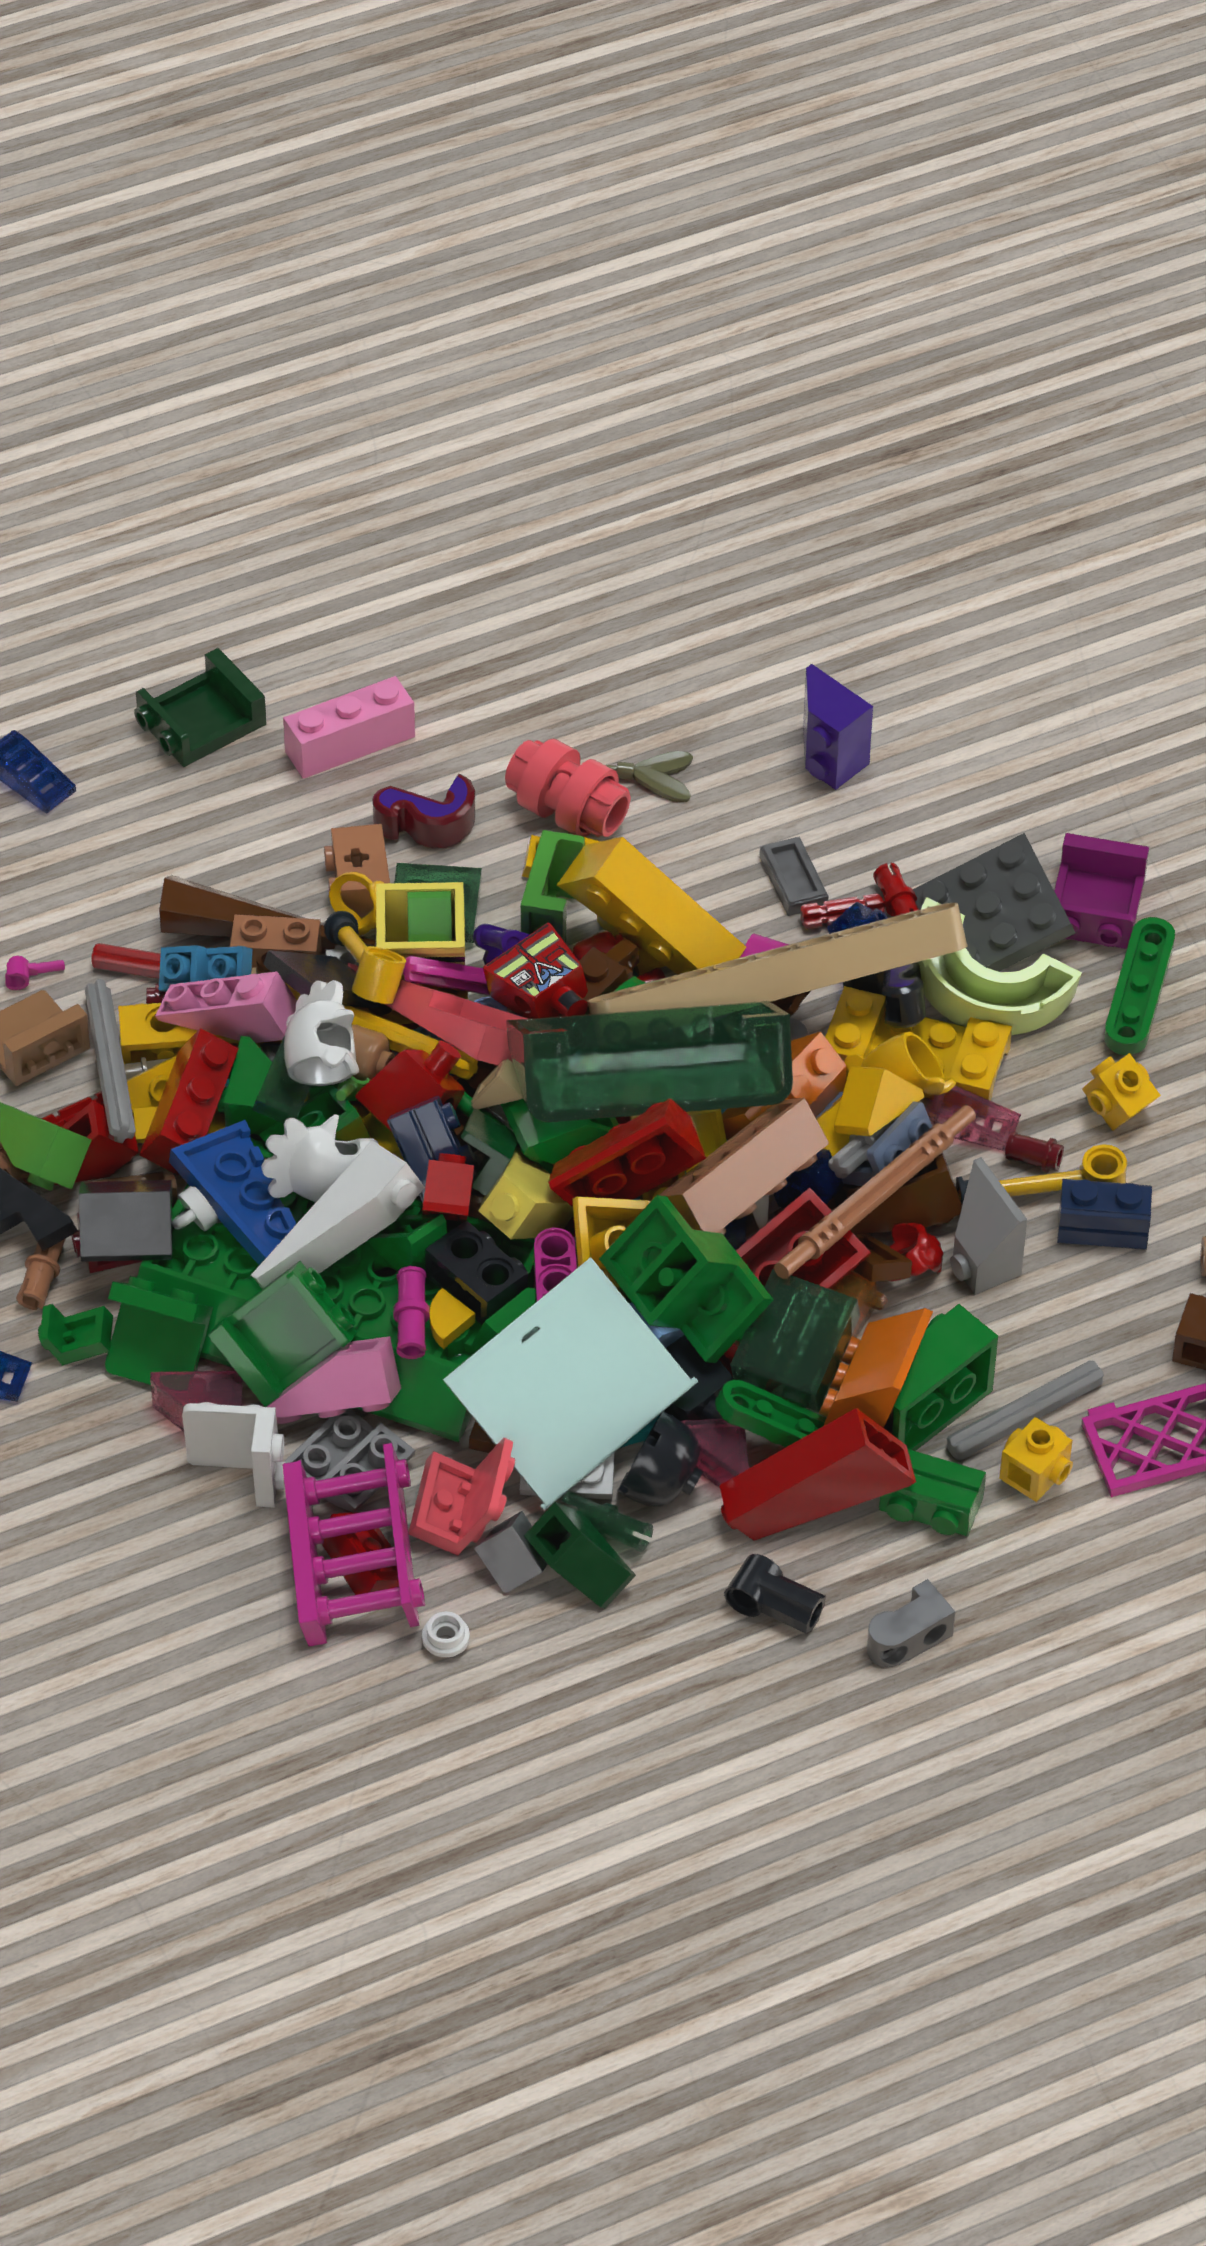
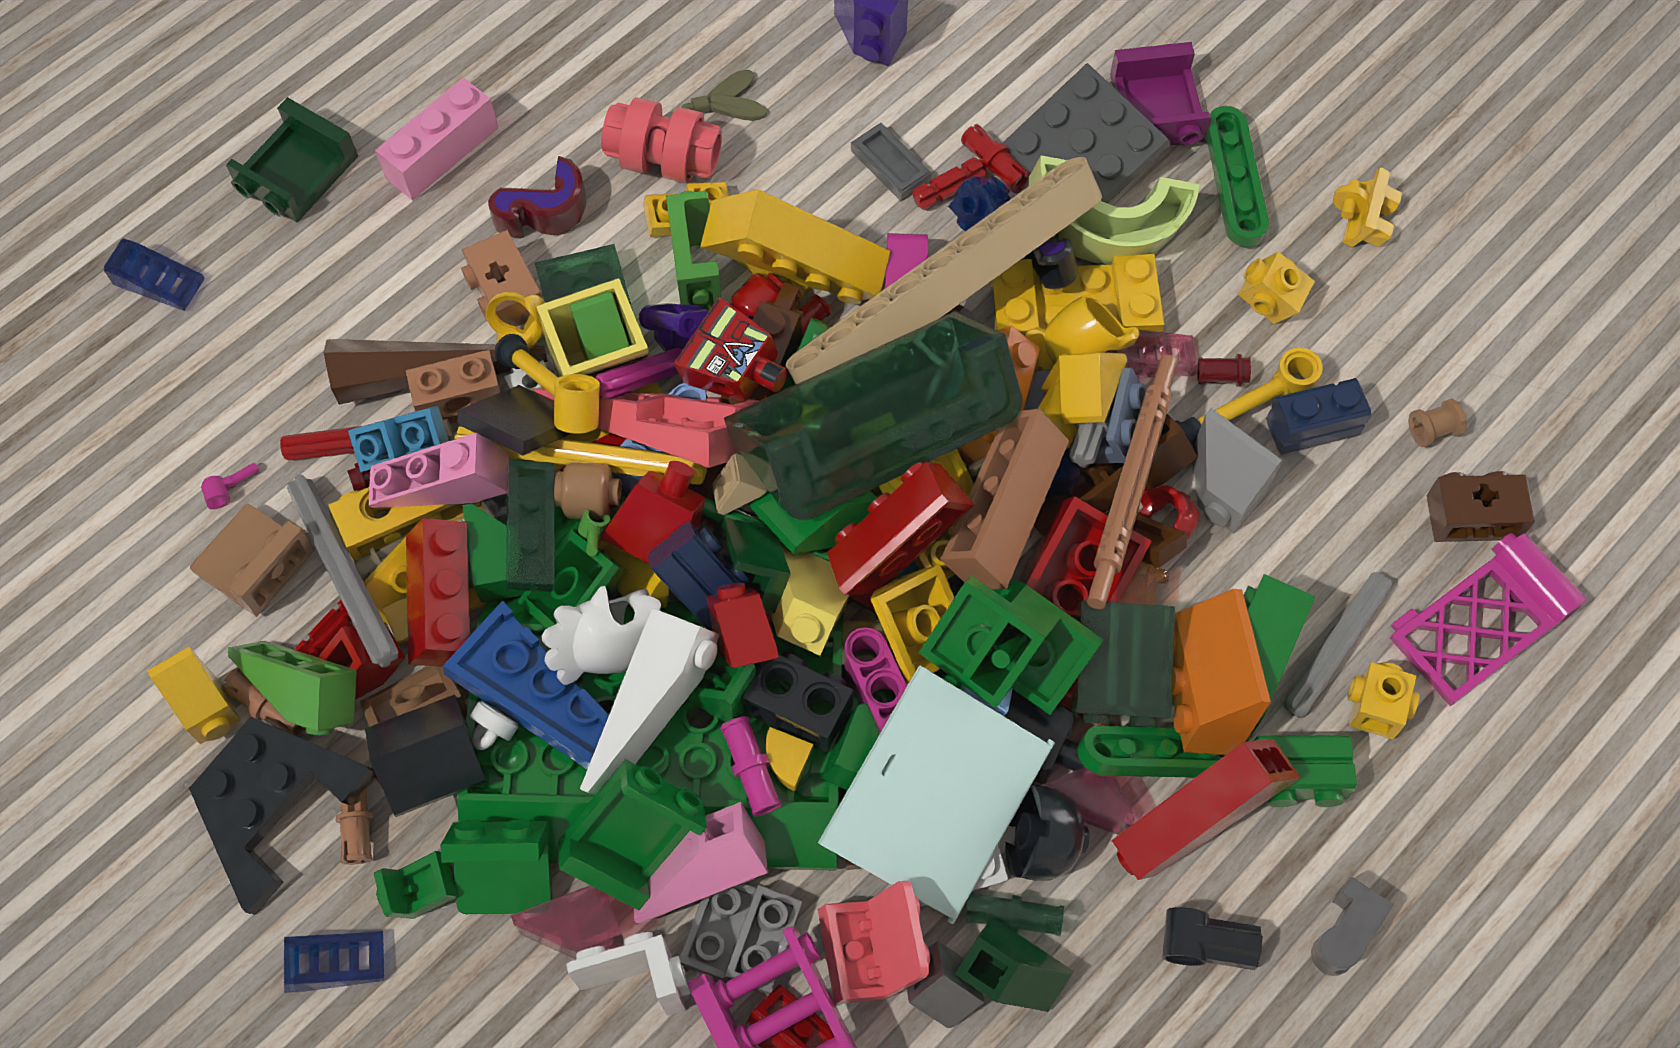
camera: 20 degrees left, 15 degrees up
white piece [284,980,359,1086] -> none

